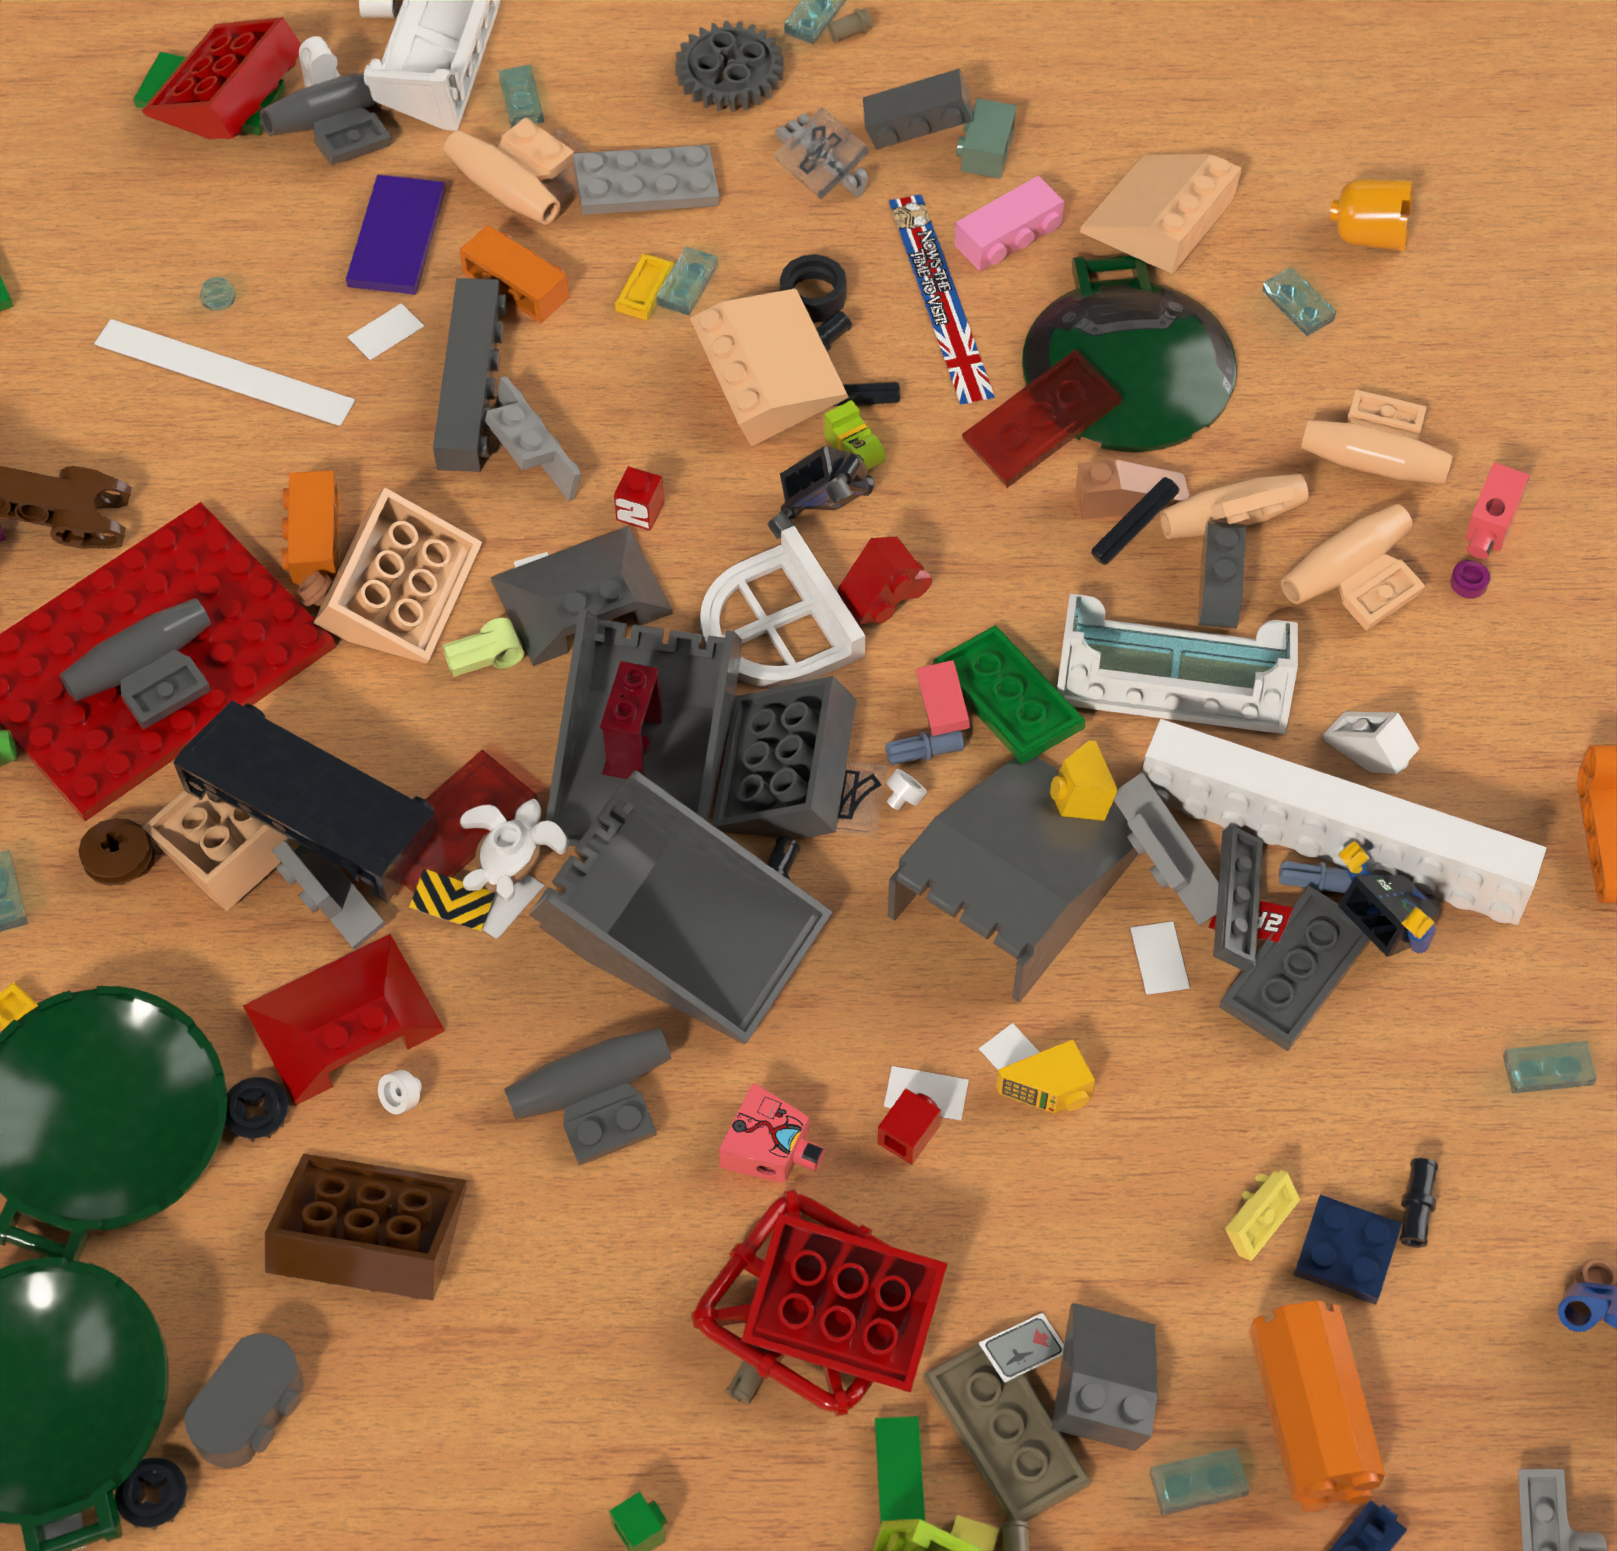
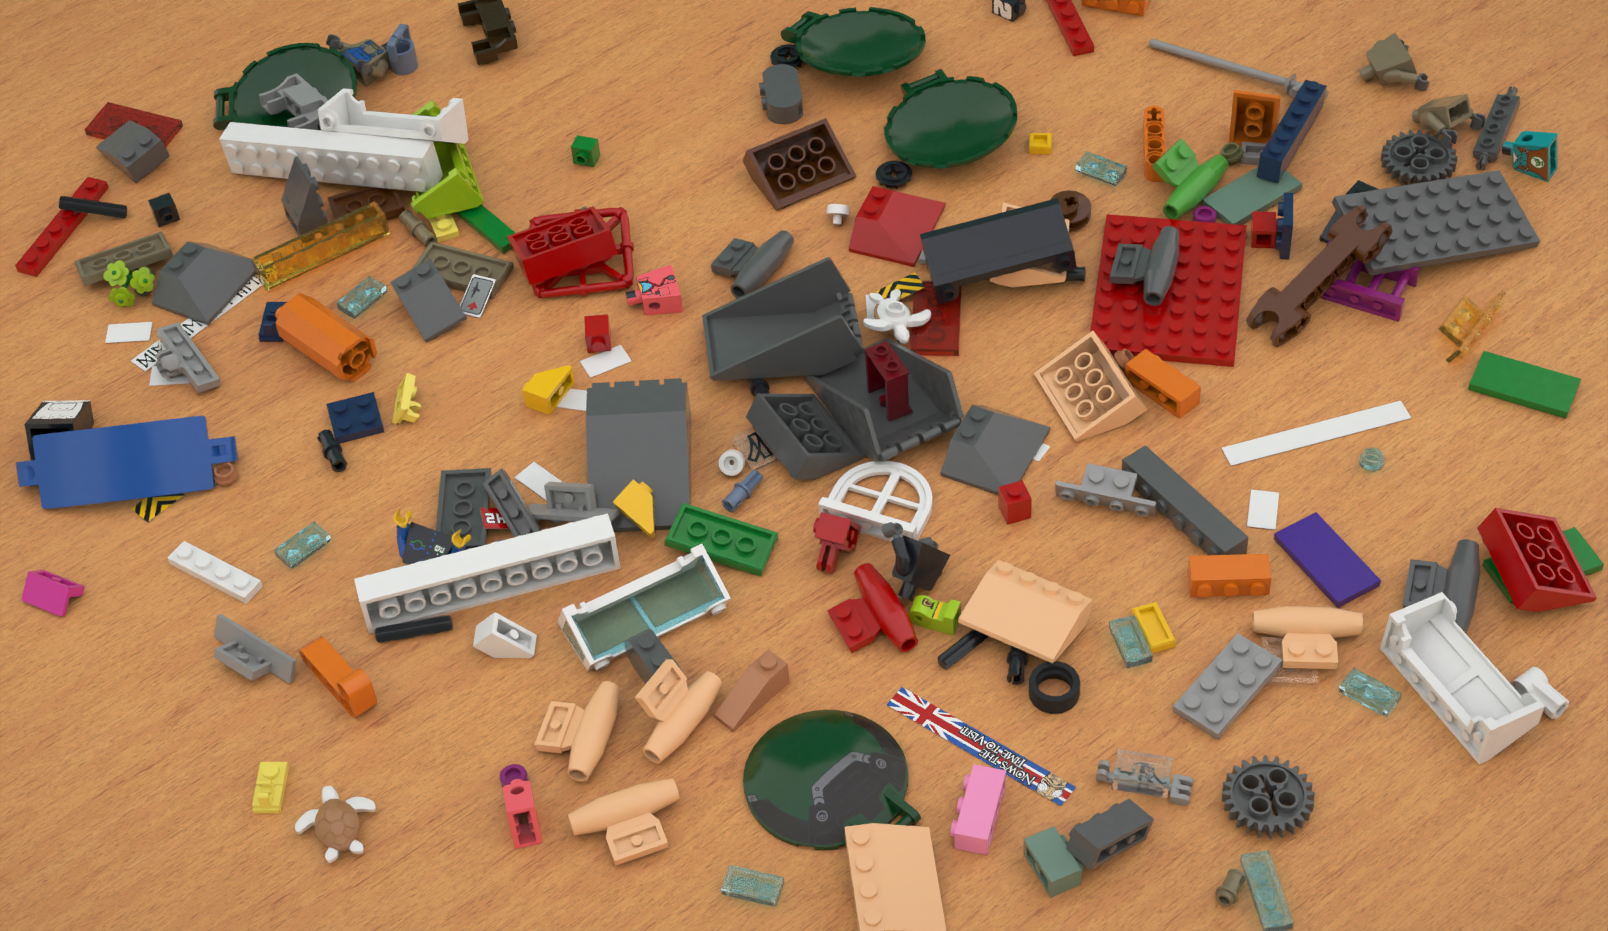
camera: 145 degrees right, 10 degrees down
white leg [299,36,341,87] -> none
yellowish green piece [442,618,524,677] -> none
coral tile [916,660,970,736] -> none
clear red tile [962,349,1122,488] -> none
black axle [1091,477,1179,565] -> none
none -> red plate [827,563,918,653]

